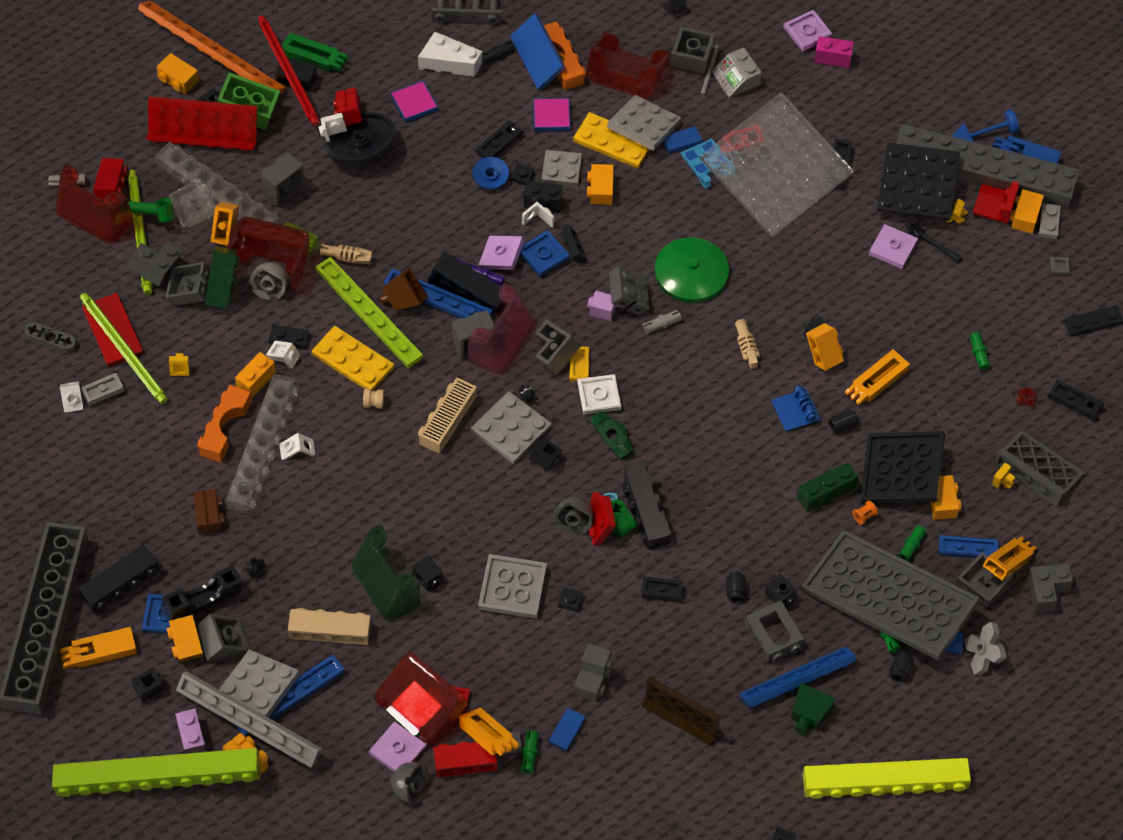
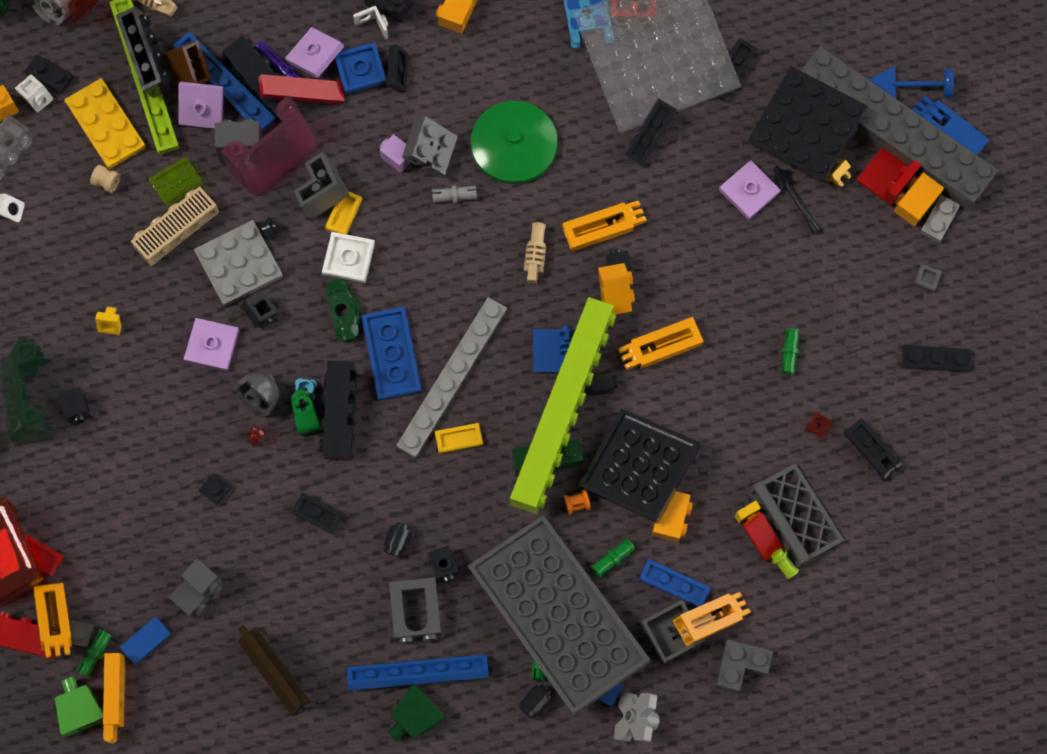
camera: 20 degrees right, 15 degrees up
light grey plate [478,554,547,619] -> none
red plate [589,492,616,546] -> none
none -> bright green torso [55,677,103,737]
none -> yellow tile [95,306,122,335]
none -> light orange hinge [103,653,125,744]
none -> black brick [116,6,172,98]
none -> clear neon green plate [148,156,203,206]
none -> lavender plate [178,82,223,129]
none -> lavender plate [184,318,239,371]
none -> clear red plate [246,424,267,445]
none -> tile [258,74,344,104]
none -> blue tile [361,307,422,401]
none -> light grey plate [396,297,507,459]
none -> yellow tile [435,423,483,454]
none -> lime brick [510,297,616,515]
none -> light orange hinge [562,201,647,252]
none -> black plate [624,98,677,165]
none -> red tile [742,512,784,562]
none -> lime pin [771,548,799,579]

